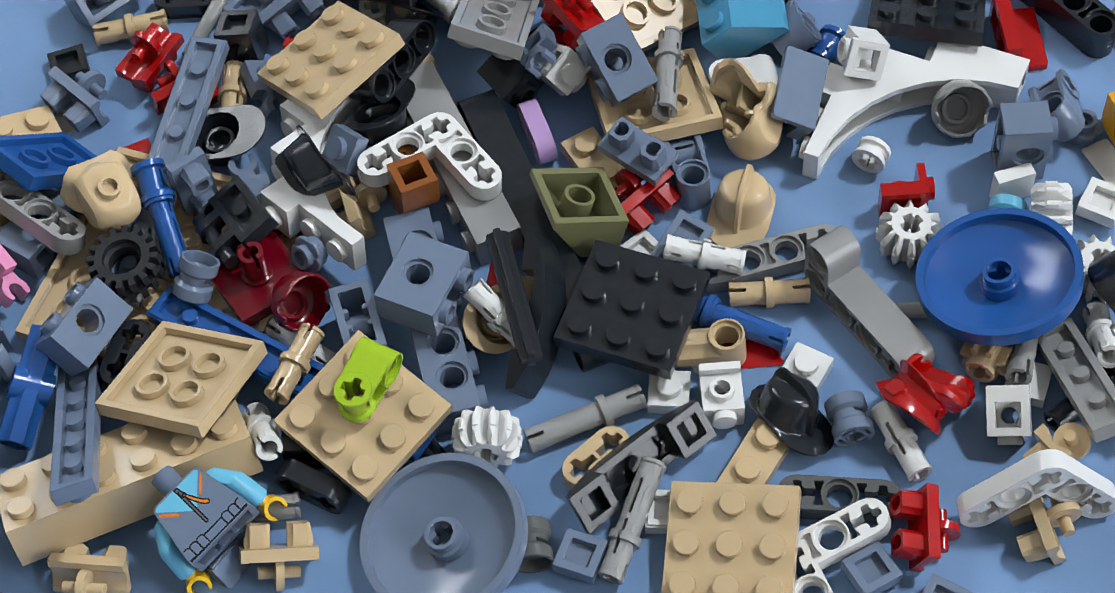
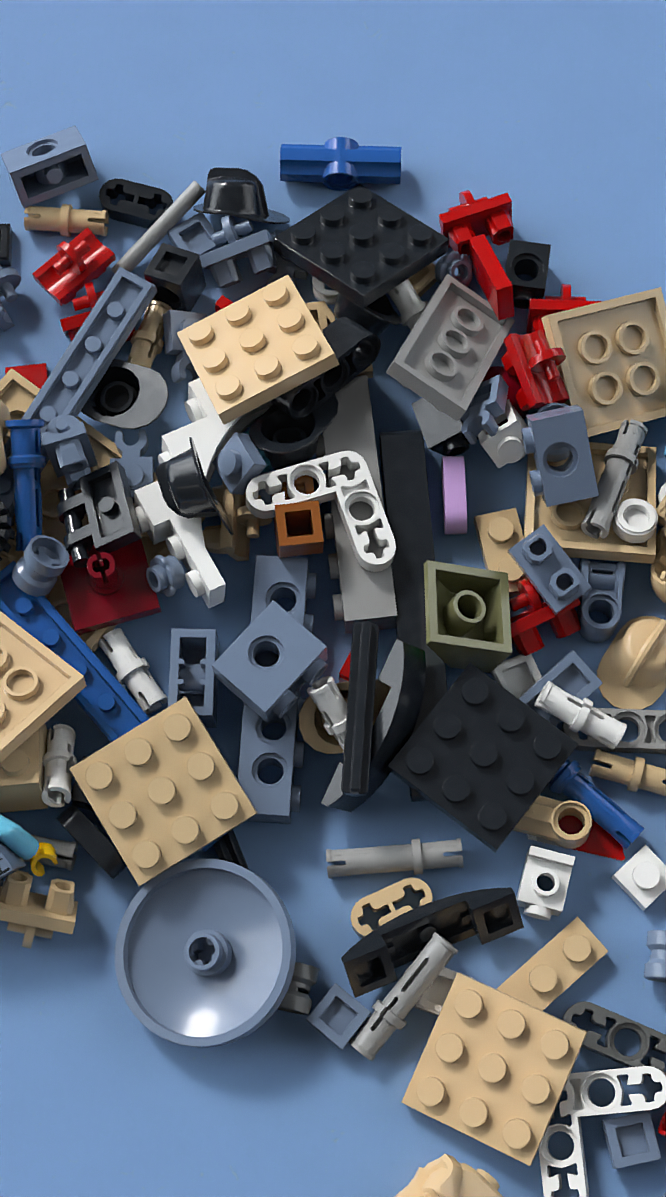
camera: 15 degrees right, 15 degrees up
tan pin [264,323,325,405] -> none
dark red hair [271,271,331,333] -> none
lime piece [333,336,403,423] -> none
white gear [451,406,522,468] -> none
white plate [647,370,691,414] -> none
black piece [749,367,834,457] -> none
none -> white tile [612,498,658,543]

